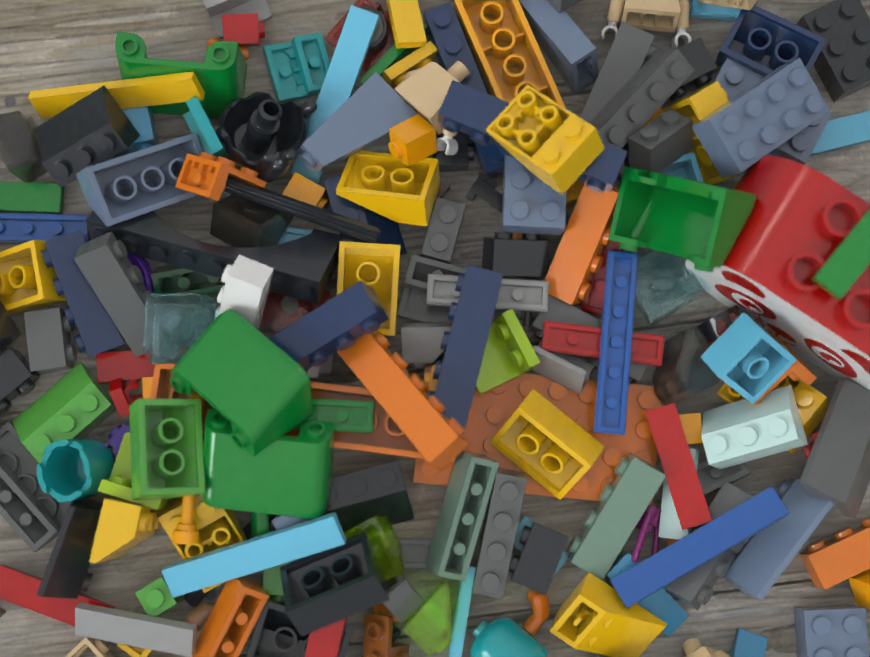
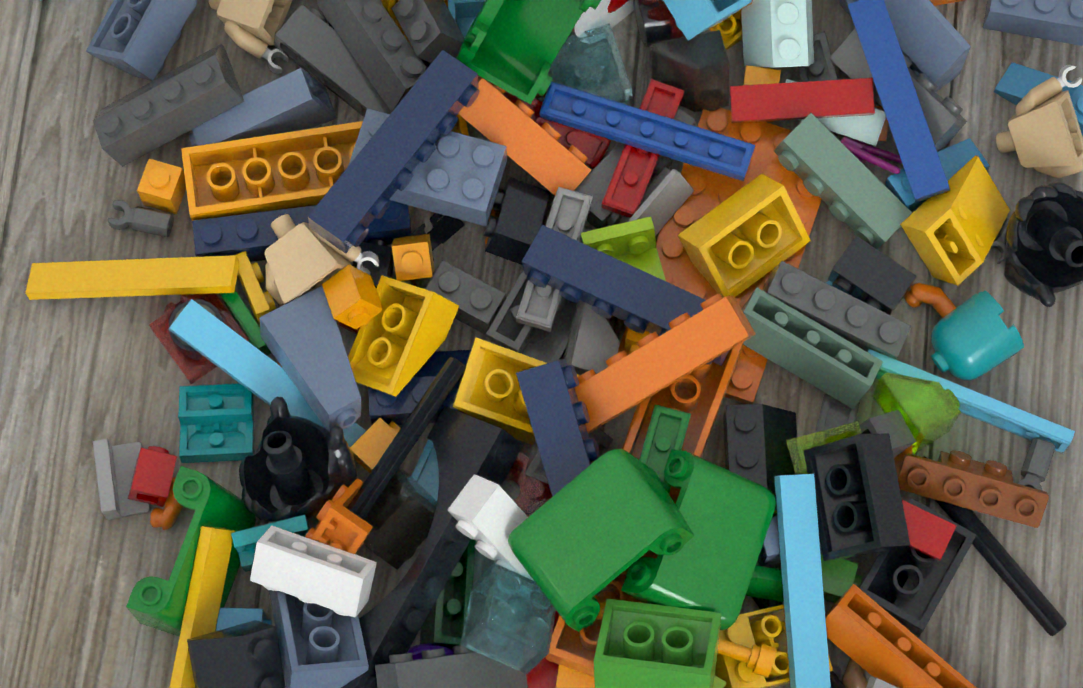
camera: 75 degrees left, 10 degrees down
yellow slope [485,84,605,195] -> none
none -> white brick [250,526,377,618]
none -> light orange brick [392,234,435,281]

